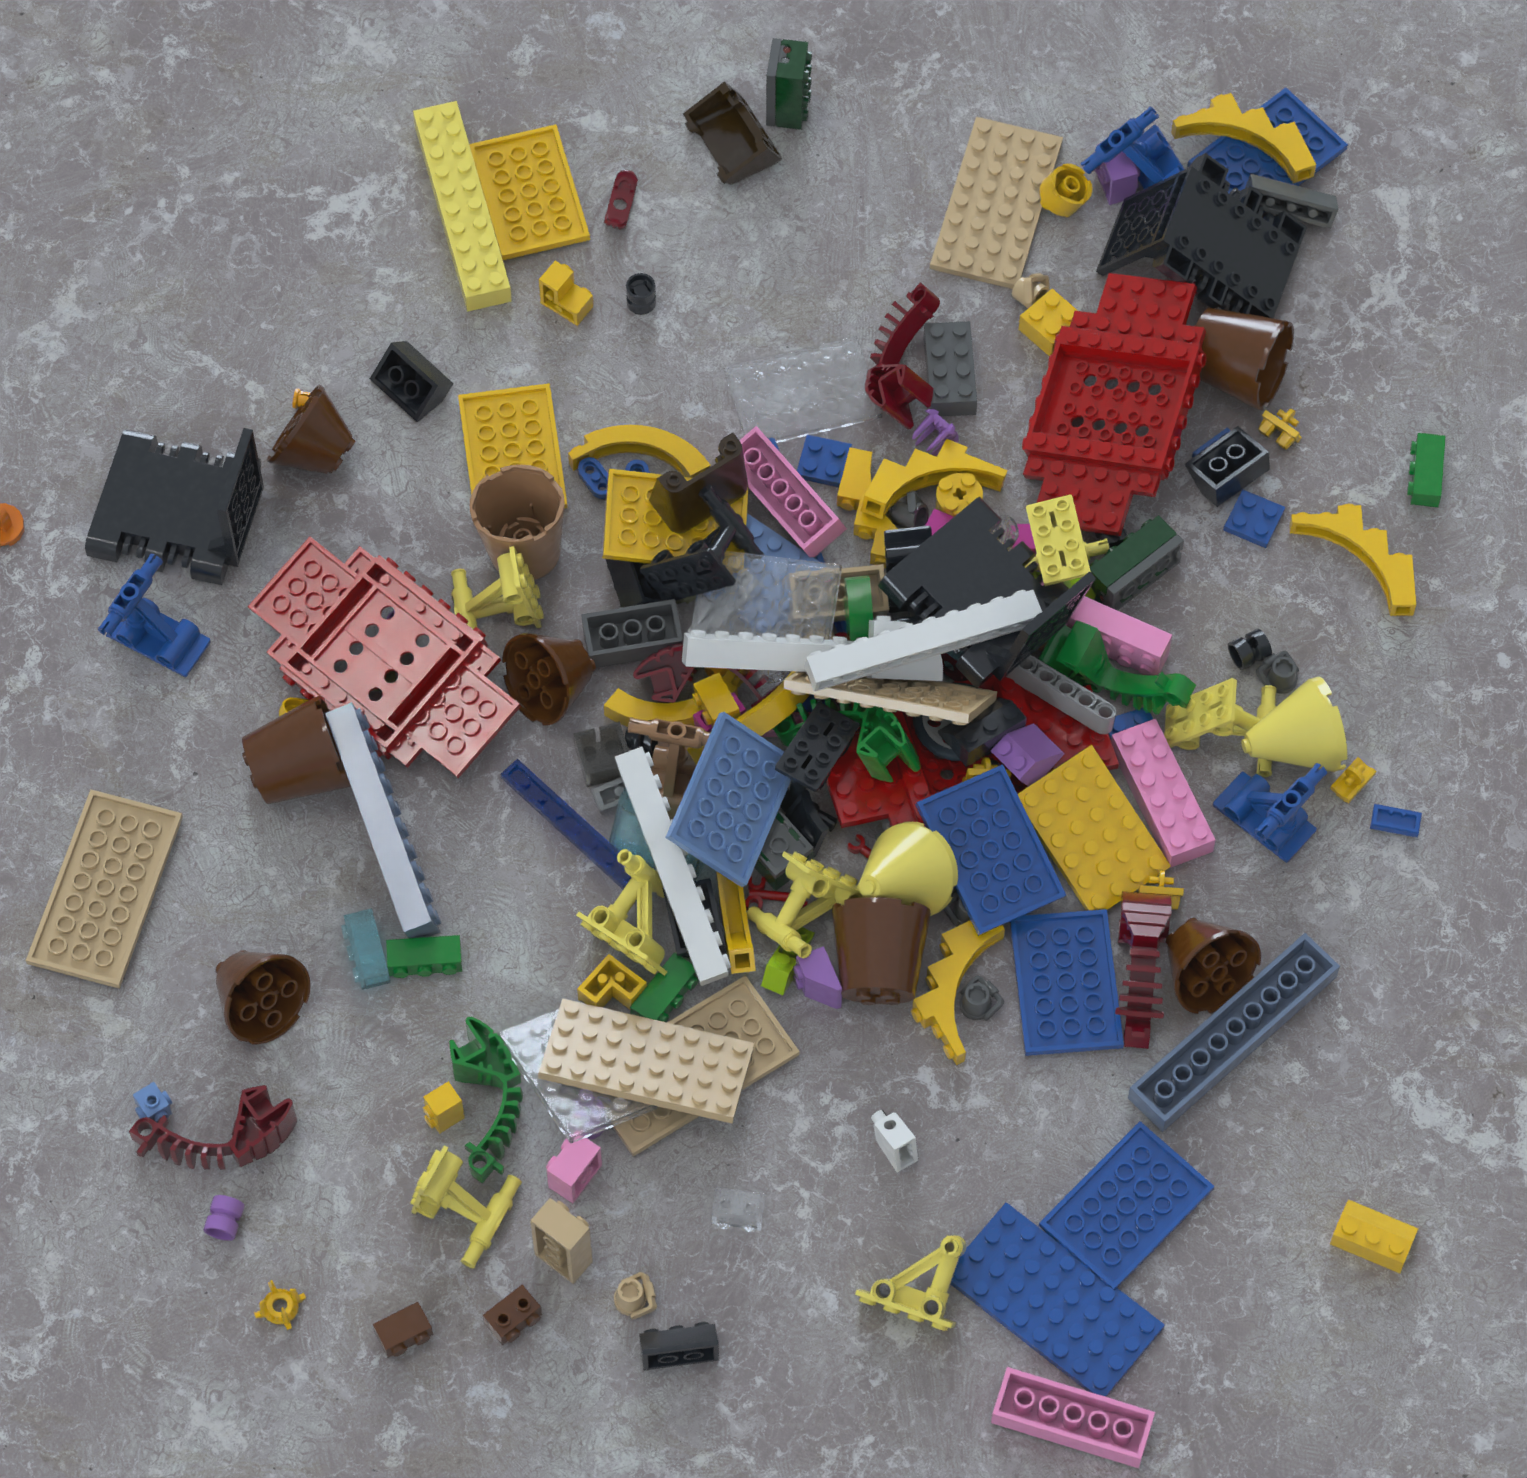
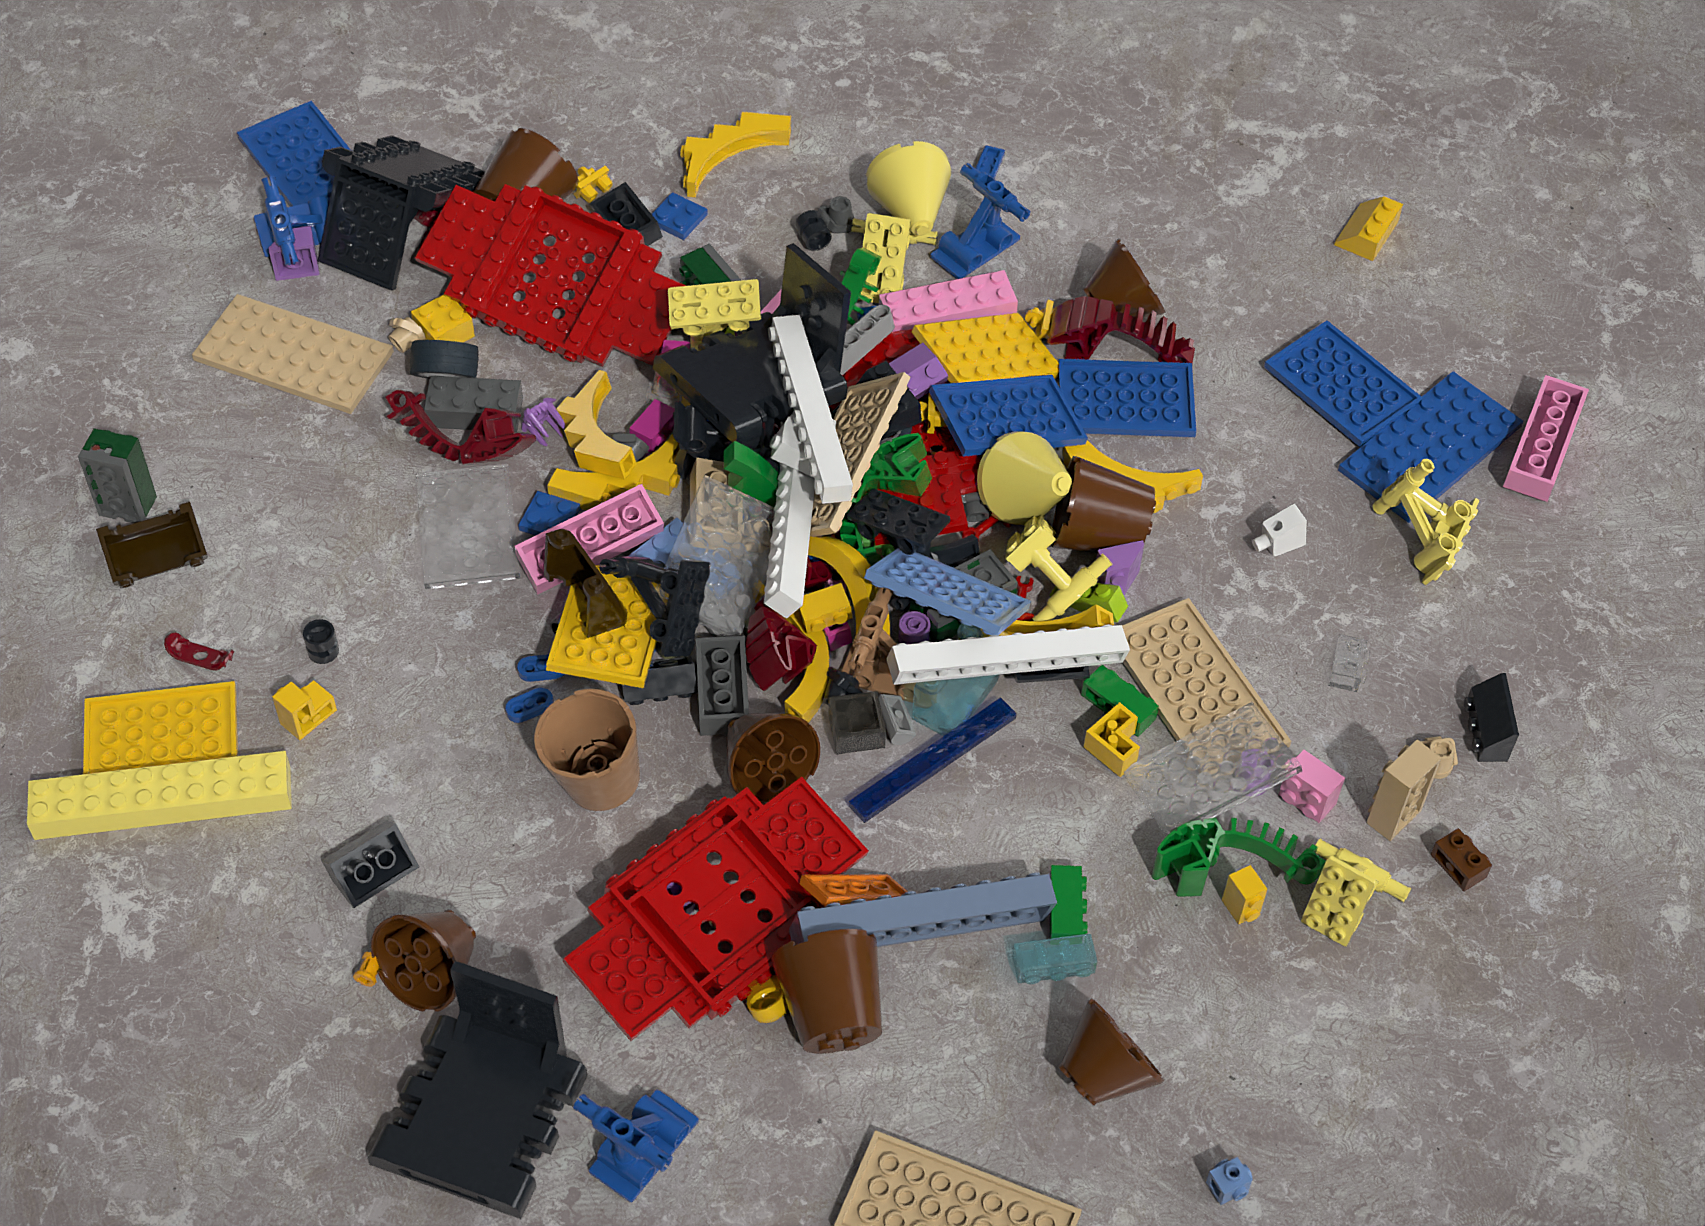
camera: 85 degrees left, 10 degrees down
dark red piece [129,1085,297,1170] -> none
medium lavender wheel [203,1195,245,1241] -> none
yellow piece [254,1280,306,1330] -> none
reddish brown brick [372,1302,433,1358] -> none
light yellow plate [451,546,544,629] -> none
yellow plate [458,383,568,509] -> none
tan plate [538,998,754,1124] -> none
yellow arch [568,425,711,478] -> none
light yellow plate [576,849,667,976] -> none
yellow brick [935,473,983,517] -> none
dark grey piece [960,975,1004,1021] -> none
yellow brick [1040,163,1092,217] -> none
sand blue brick [1128,933,1340,1132] -> none
yellow arch [1171,93,1316,184] -> none
dark grey brick [1245,174,1338,229] -> none
yellow hips [1330,757,1377,803] -> none
green brick [1407,433,1446,508] -> none
none -> black wheel [409,340,479,379]
none -> orange tile [800,874,908,906]

